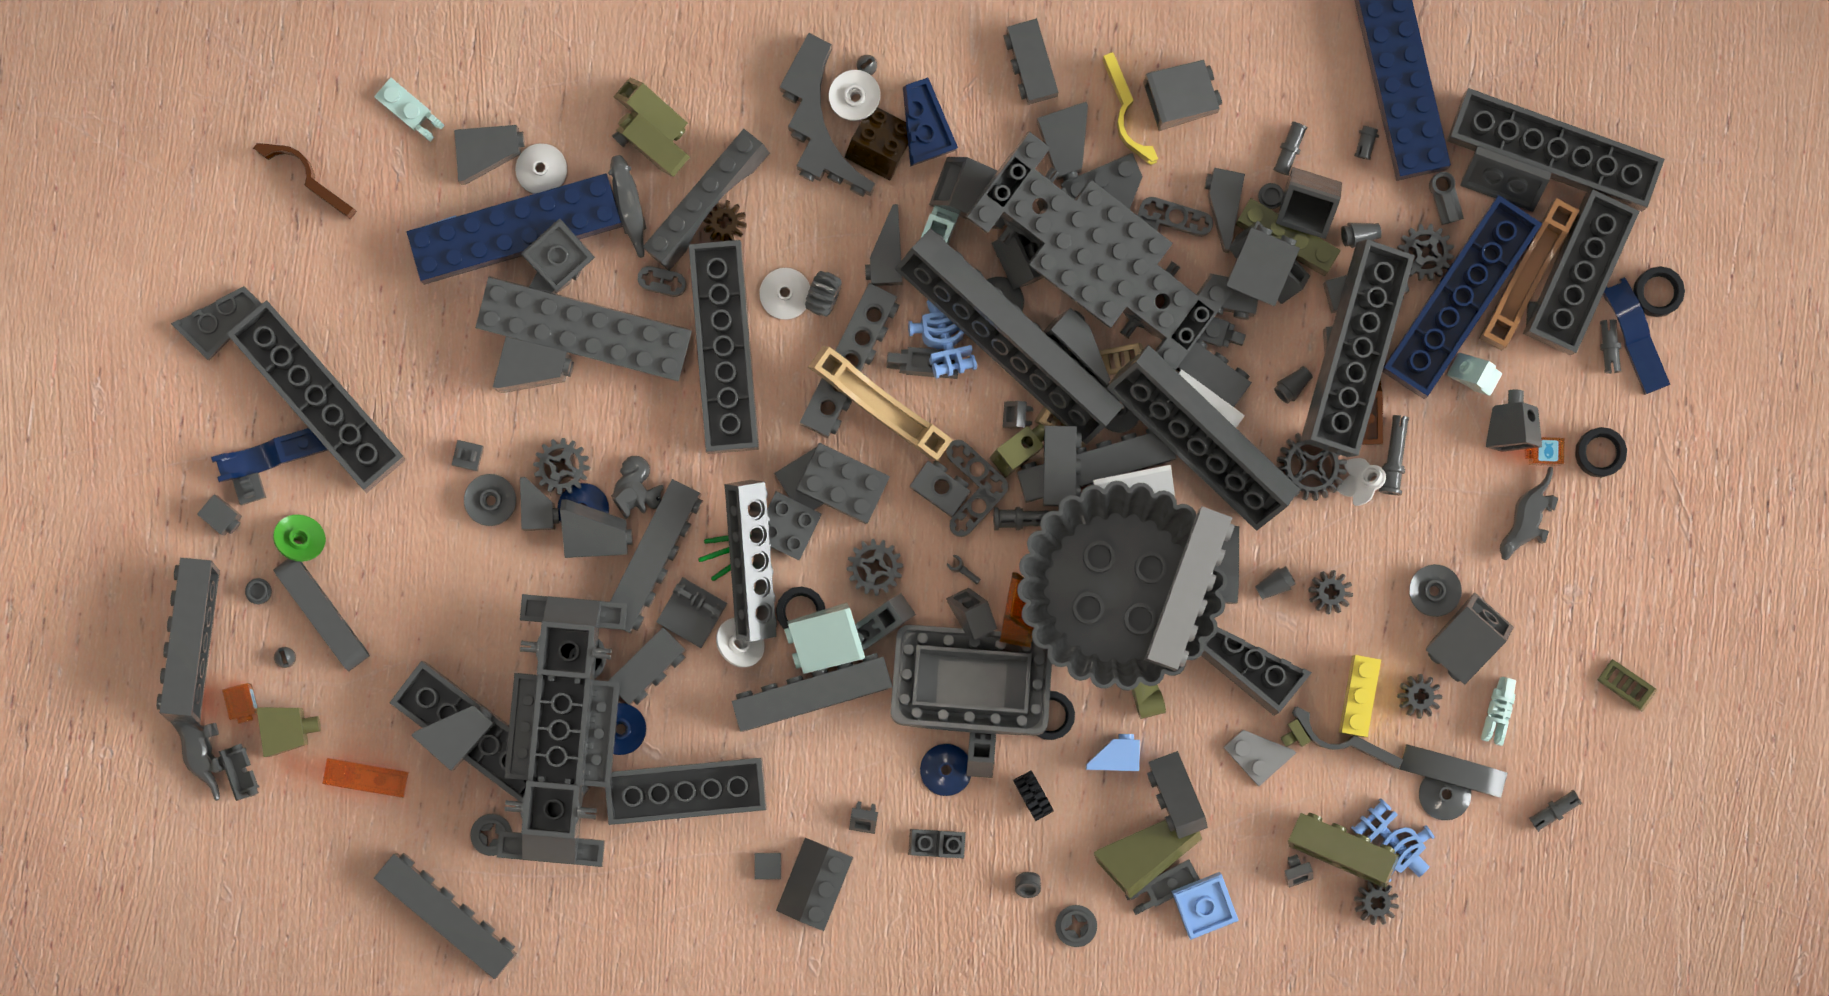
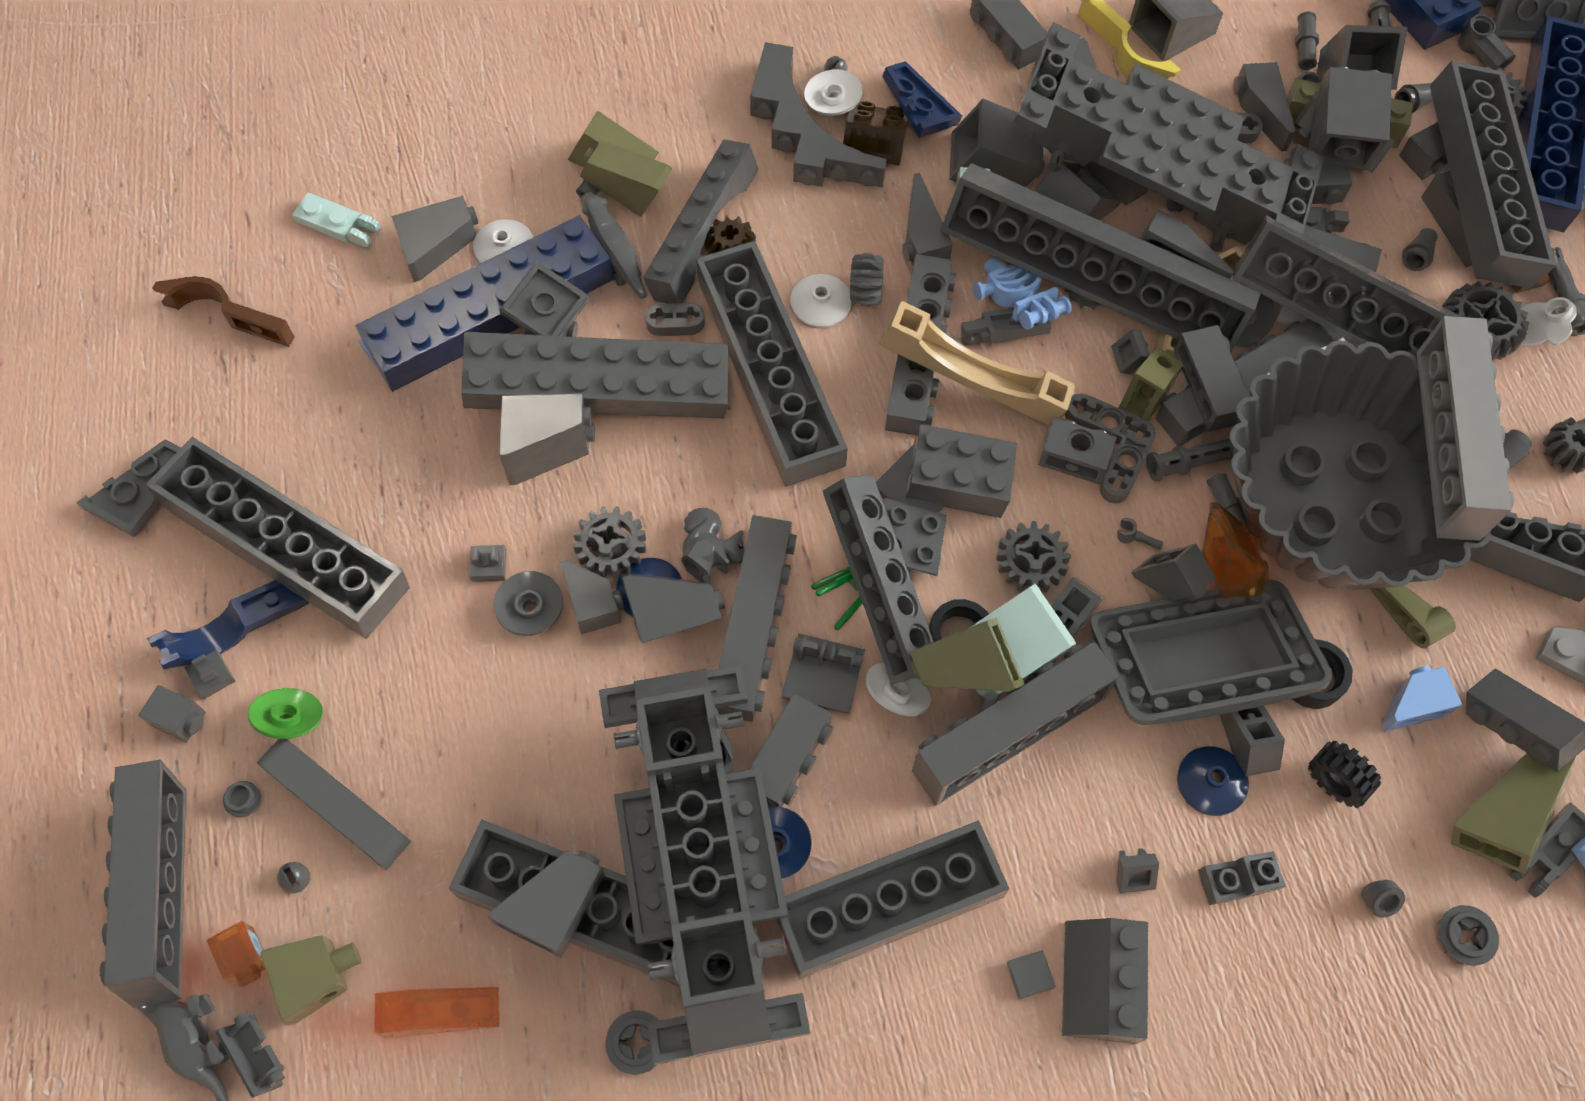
camera: 20 degrees left, 20 degrees down
none -> olive slope [910,617,1024,692]

